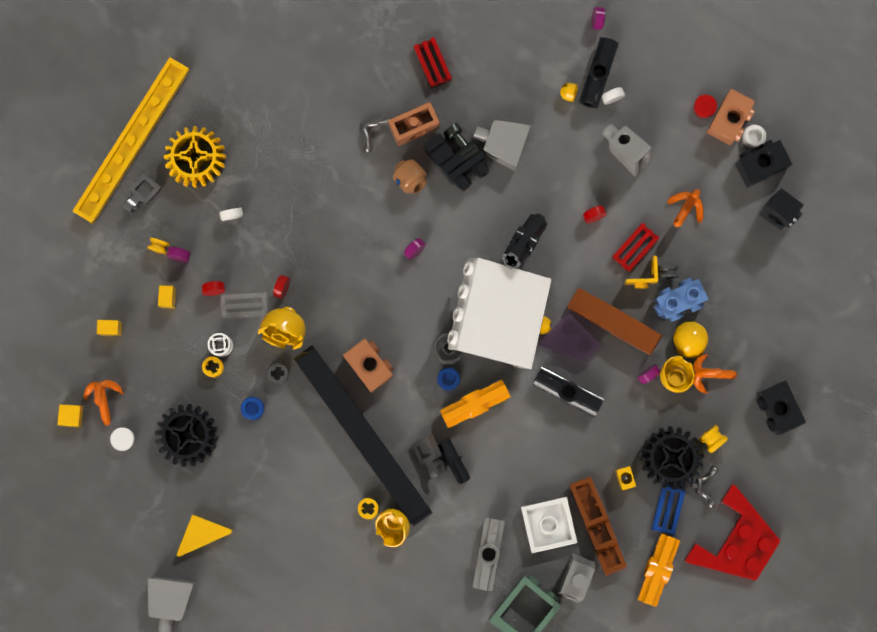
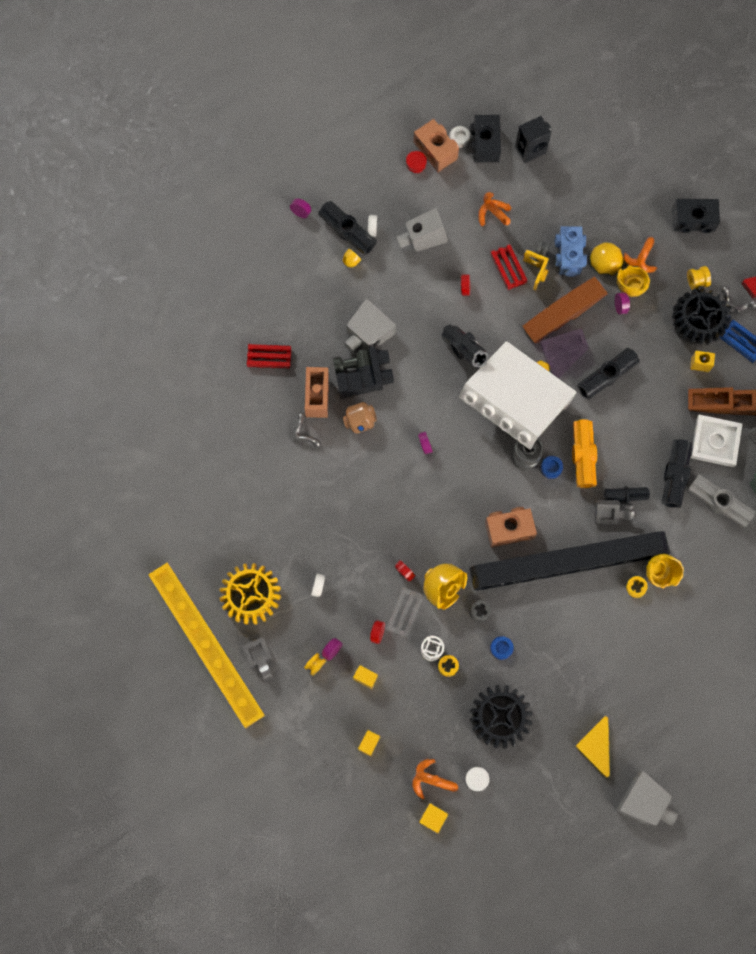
camera: 65 degrees left, 10 degrees down
none -> black piece [662,439,693,508]

